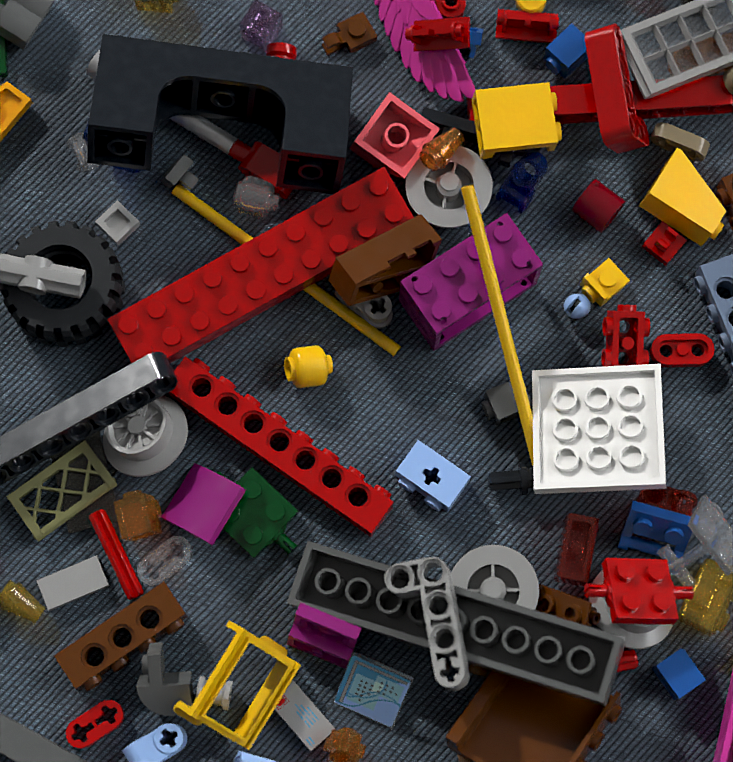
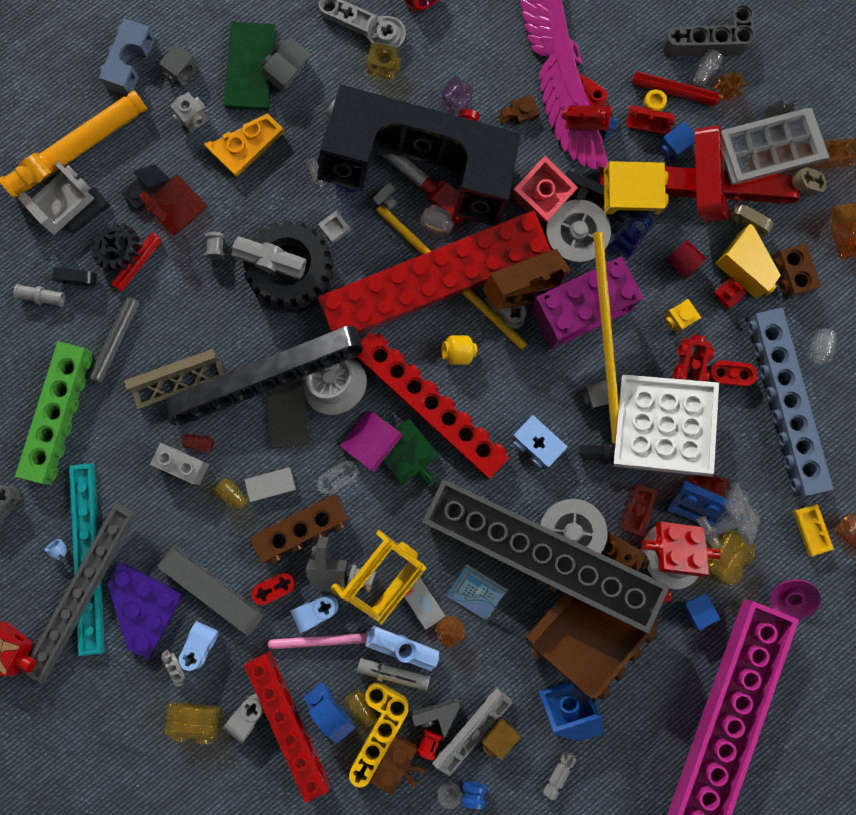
camera: 10 degrees right, 5 degrees up
olive window [6,440,118,542] -> none
red axle [89,509,144,600] -> none
clear orange brick [113,490,162,542] -> none
magenta slope [287,602,362,669] -> none
light grey beam [385,557,469,691] -> none
clear orange cone [419,127,464,171] -> none
light blue hinge [563,293,591,319] -> none

